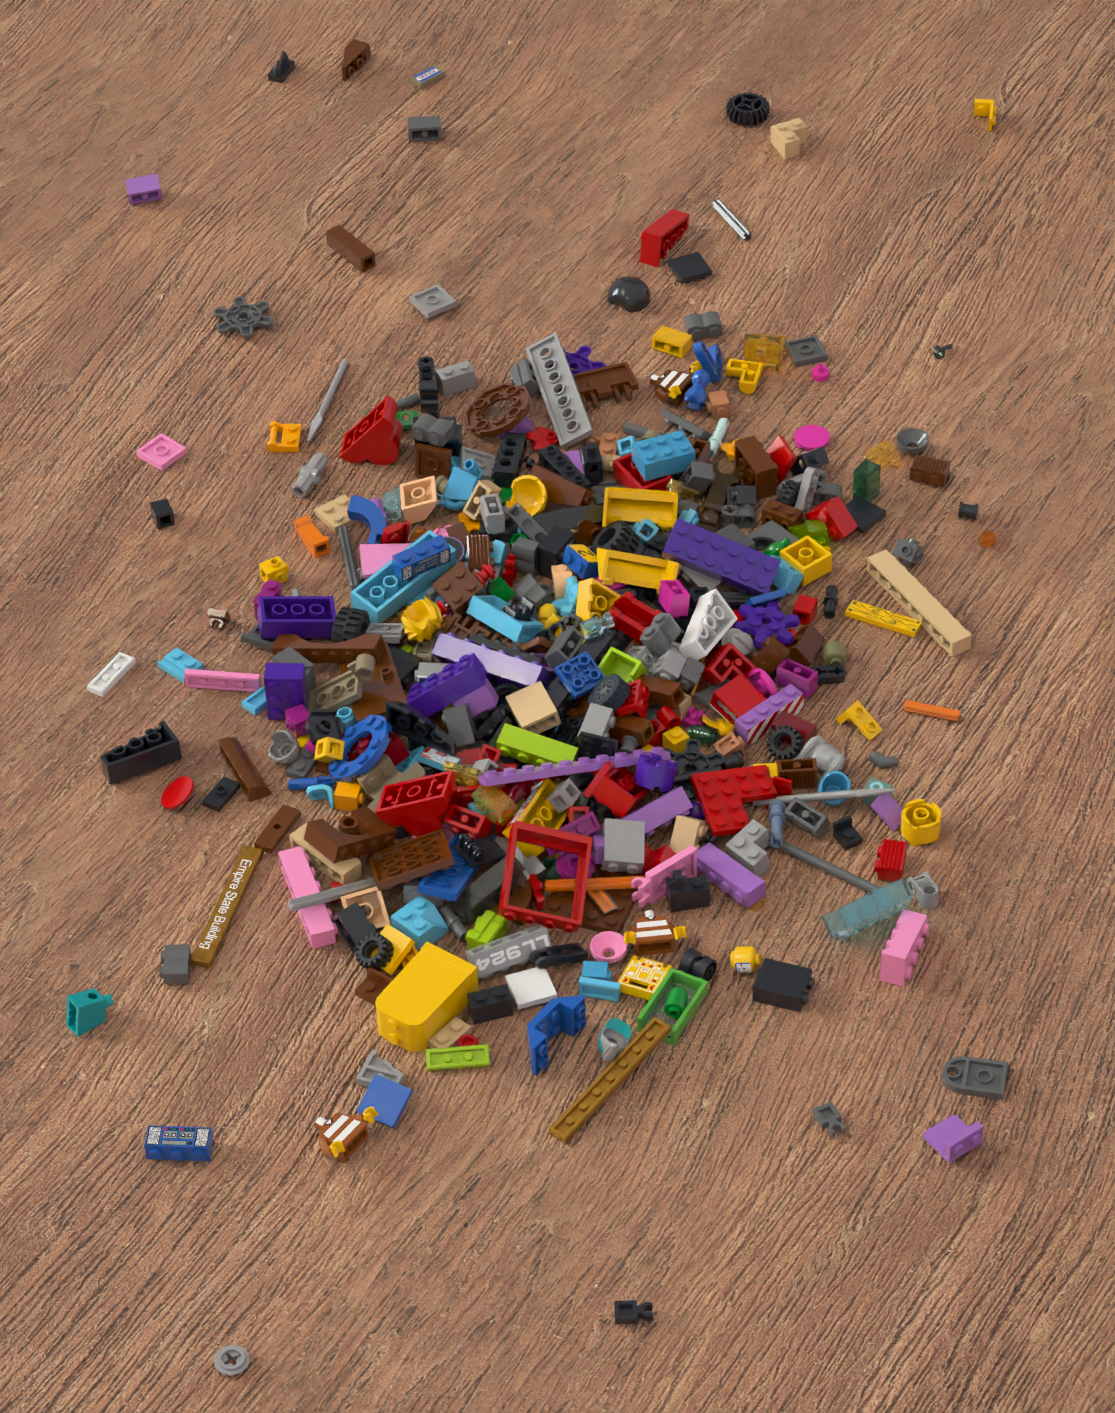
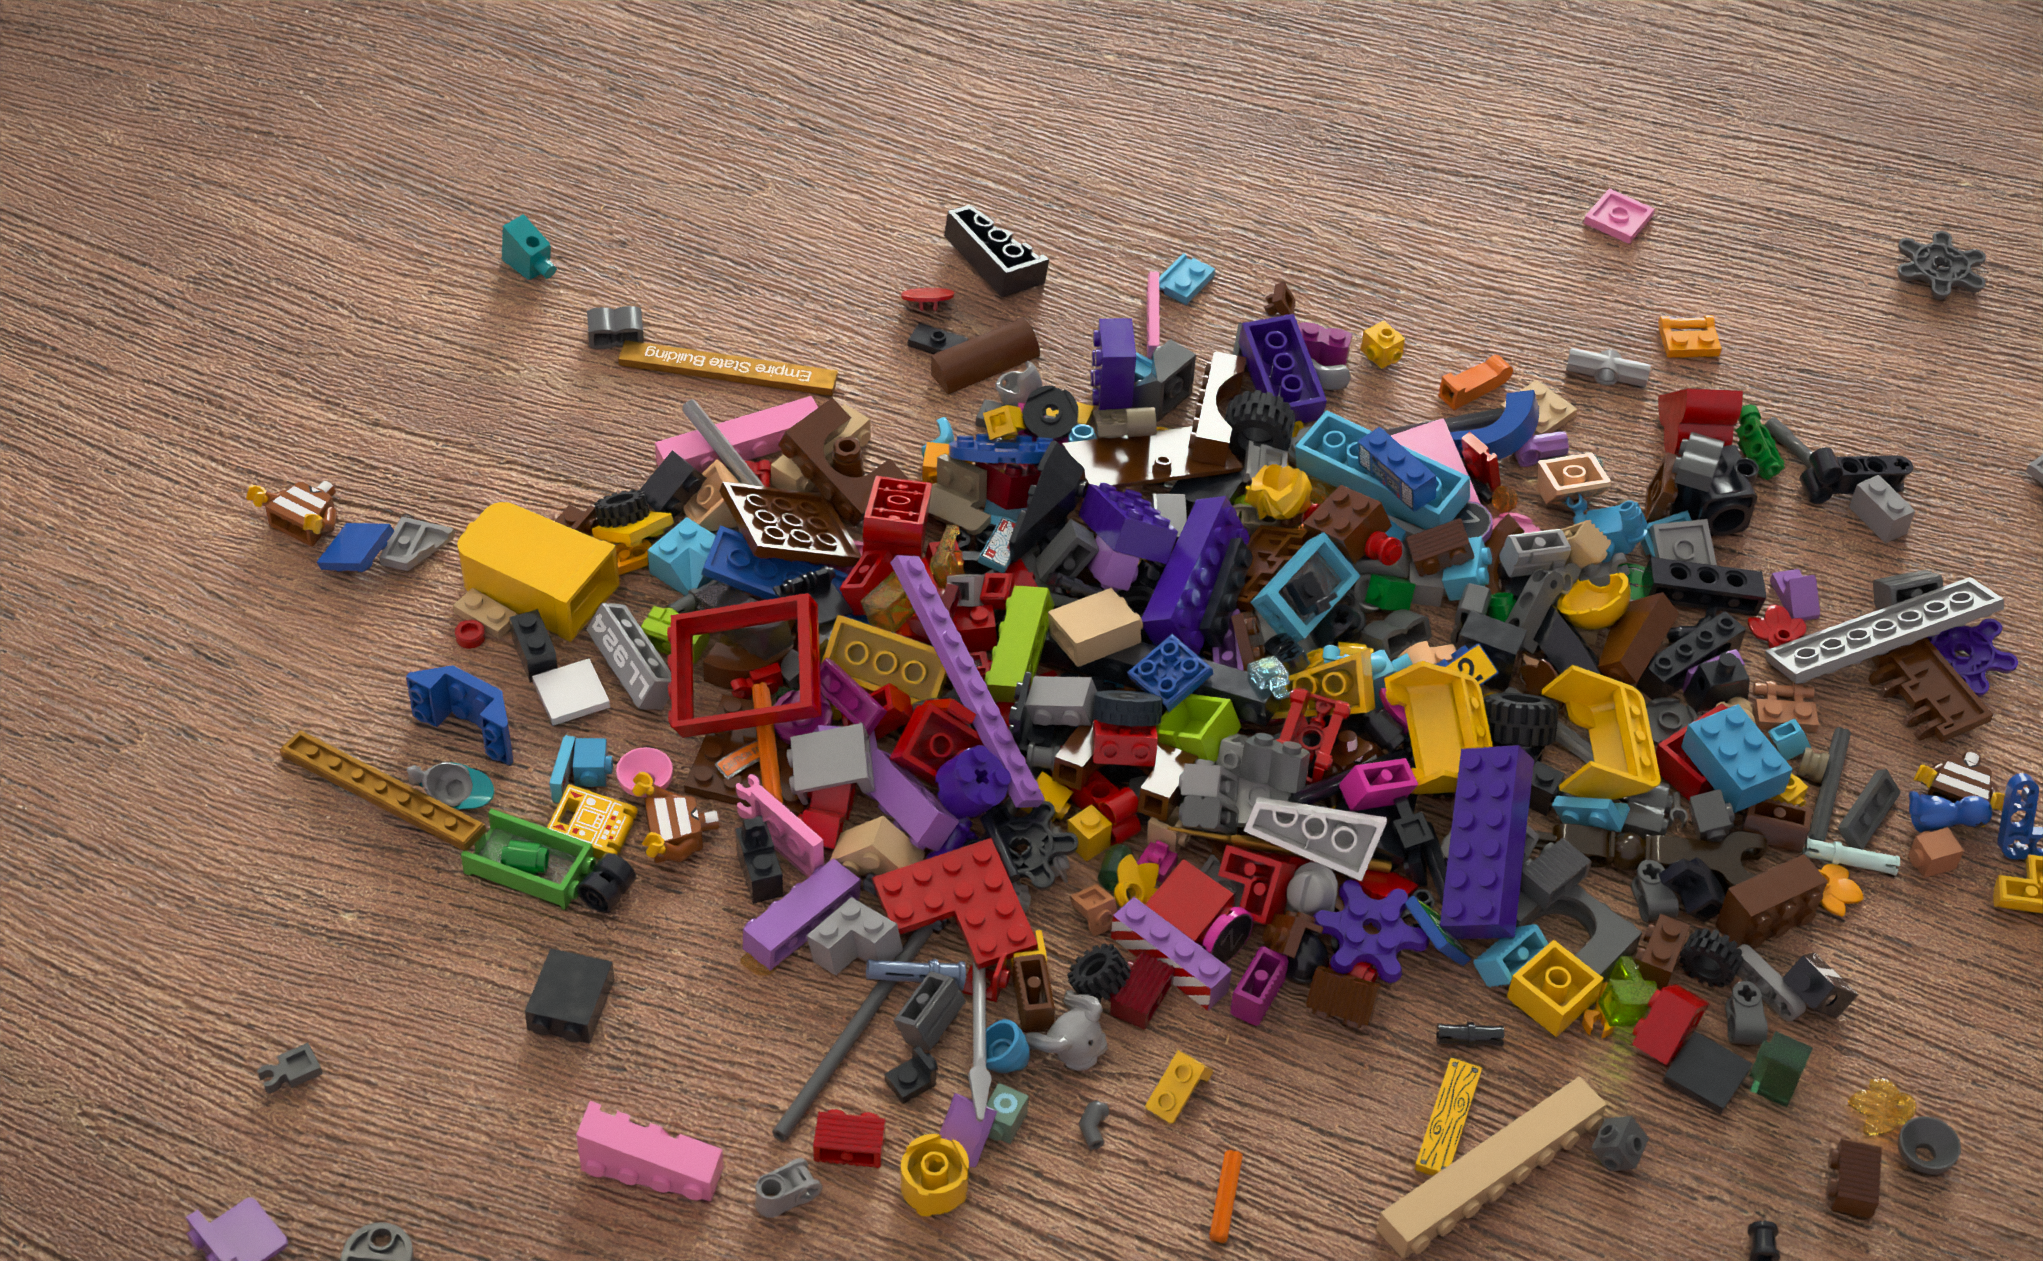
camera: 80 degrees right, 5 degrees up
white tile [87,652,136,697] -> none
brick [144,1125,214,1162] -> none
black brick [150,498,175,529] -> none
reddish brown tile [254,804,301,854] -> none
magenta brick [285,704,310,738] -> none
blue piece [289,776,336,790] -> none
light grey piece [307,359,349,442] -> none
lime tile [425,1044,490,1071] -> none
reddish brown plate [464,383,532,438] -> none
red plate [502,554,517,588] -> none
black hinge [529,942,588,969] -> none
dark grey brick [544,626,585,668] -> none
light grey brick [547,778,581,813] -> none
medium azure brick [632,518,659,546] -> none
clear yellow plate [666,480,700,499] -> none
black bush [720,751,744,770] -> none
yellow head [730,946,761,973] -> none
green plant [763,537,791,556] -> none
red tile [767,435,797,486] -> none
red brick [793,595,818,625] -> none
dark pink tile [794,425,830,452] -> none
light grey beam [795,467,819,520] -> none
black beam [811,665,846,685] -> none
clear light blue brick [821,878,914,940] -> none
olive head [822,641,848,667] -> none

